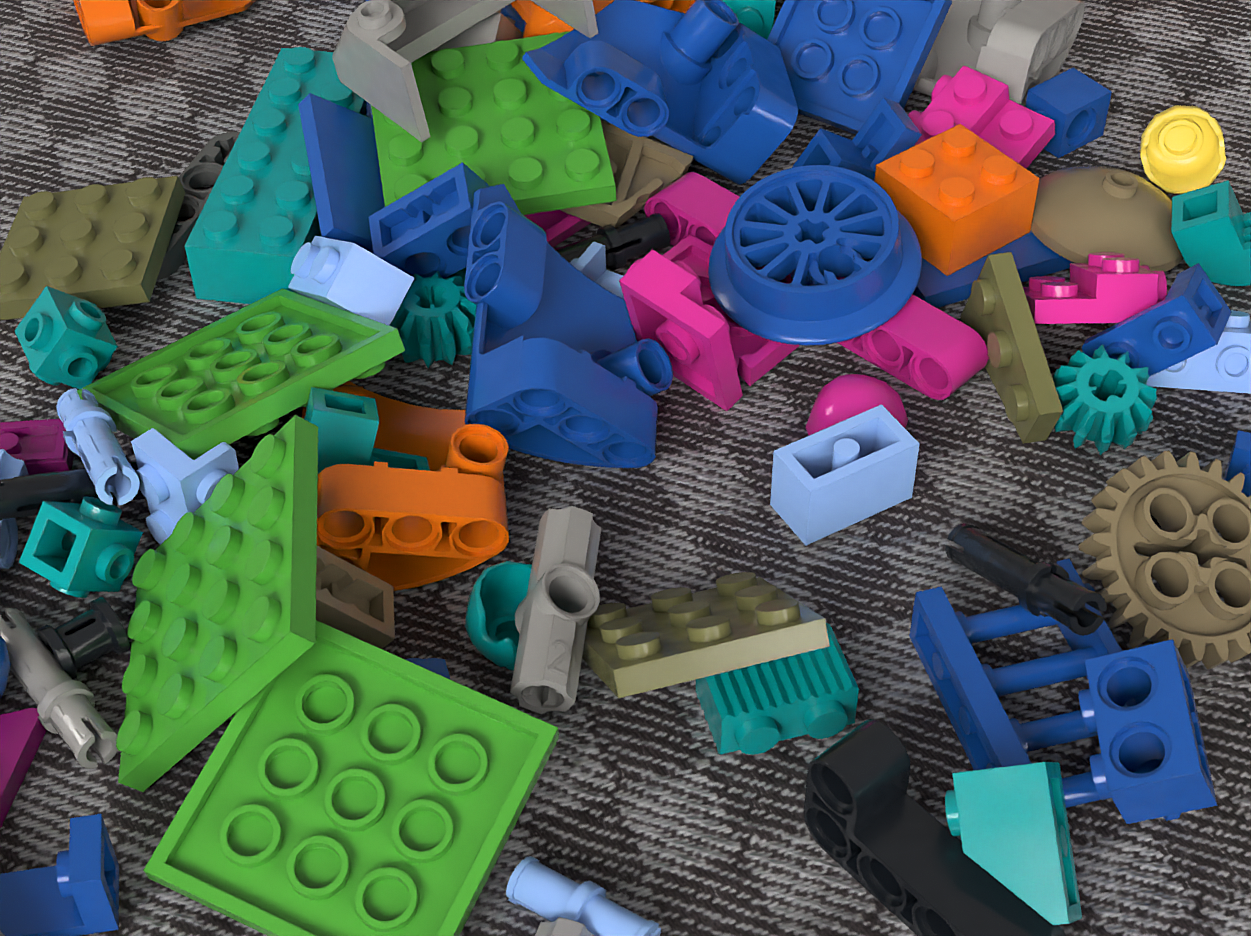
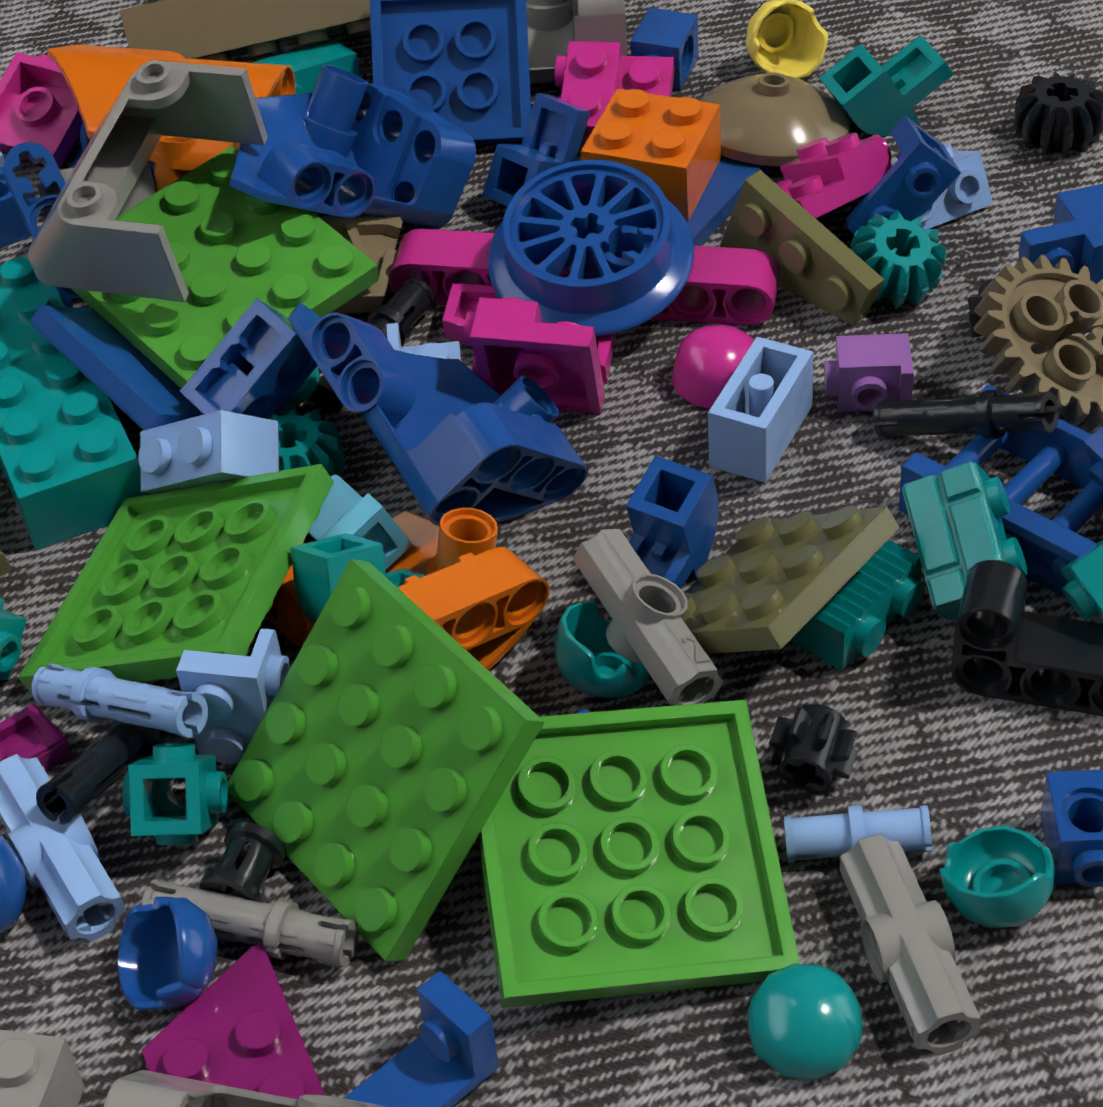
camera: 30 degrees left, 0 degrees up
none -> medium azure bracket [308,475,412,570]
none -> blue brick [626,455,719,589]
none -> black gear [769,704,858,791]
none -> medium lavender brick [824,333,914,412]
none -> teal brick [901,462,1027,620]

